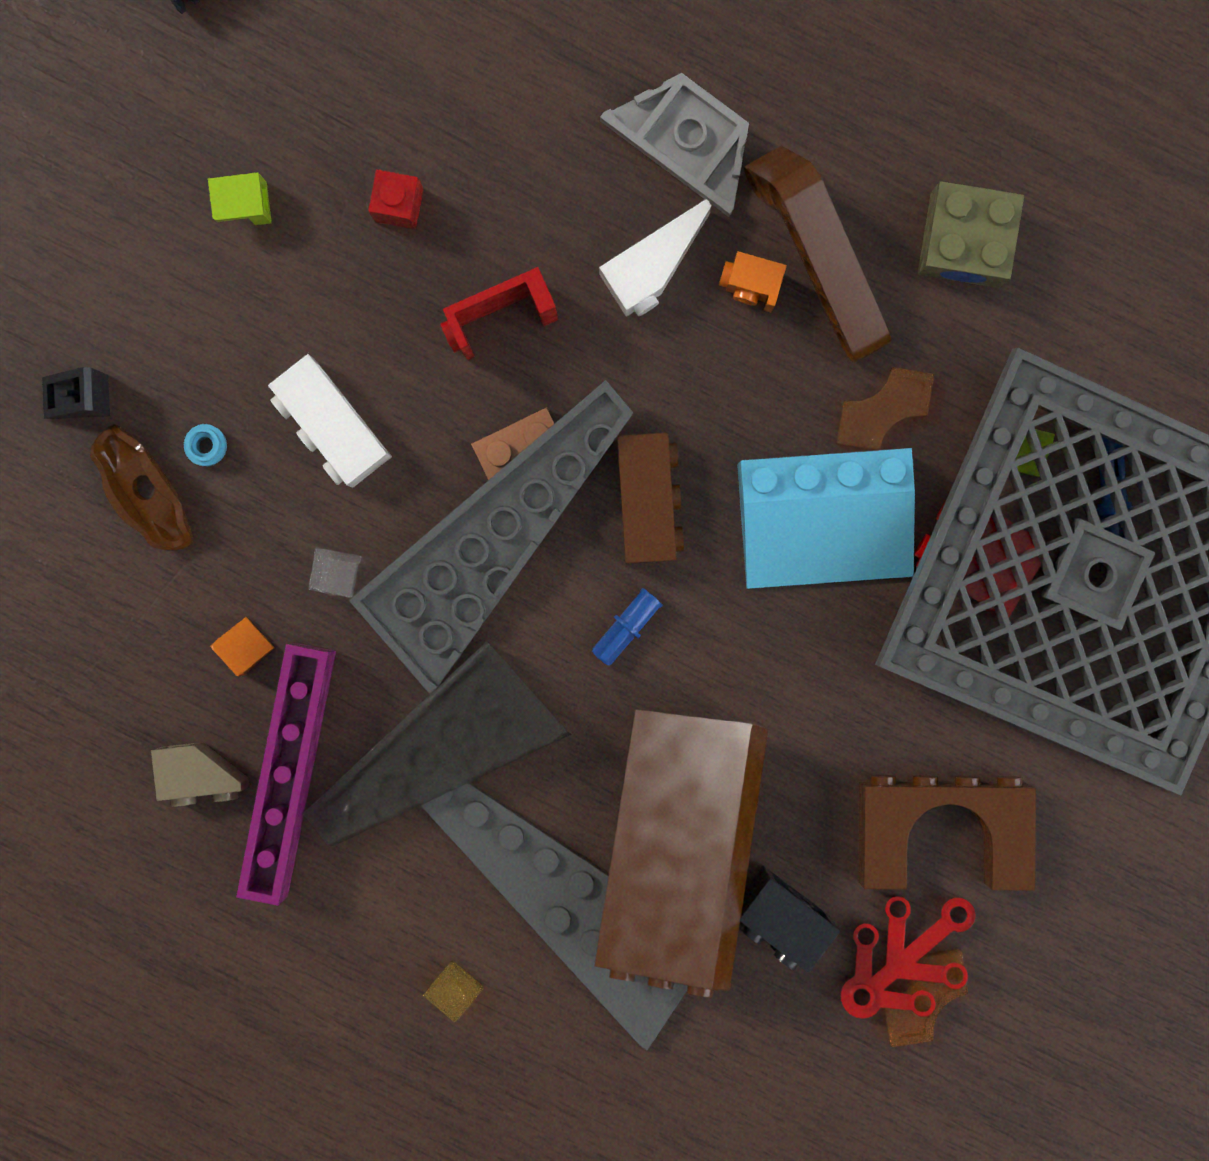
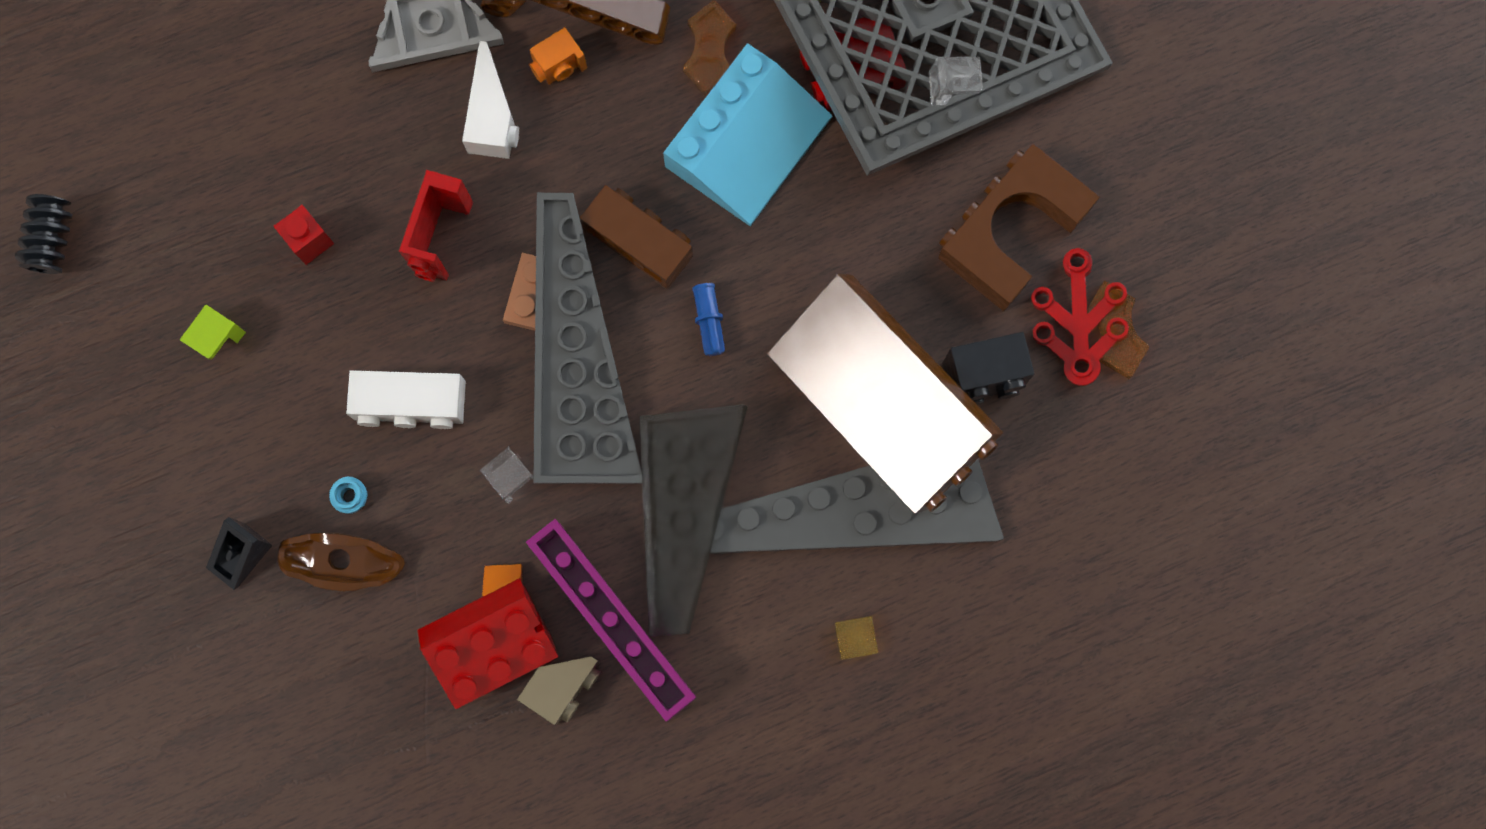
camera: 50 degrees left, 10 degrees down
none -> red piece [417,578,558,710]
none -> clear panel [929,57,983,105]

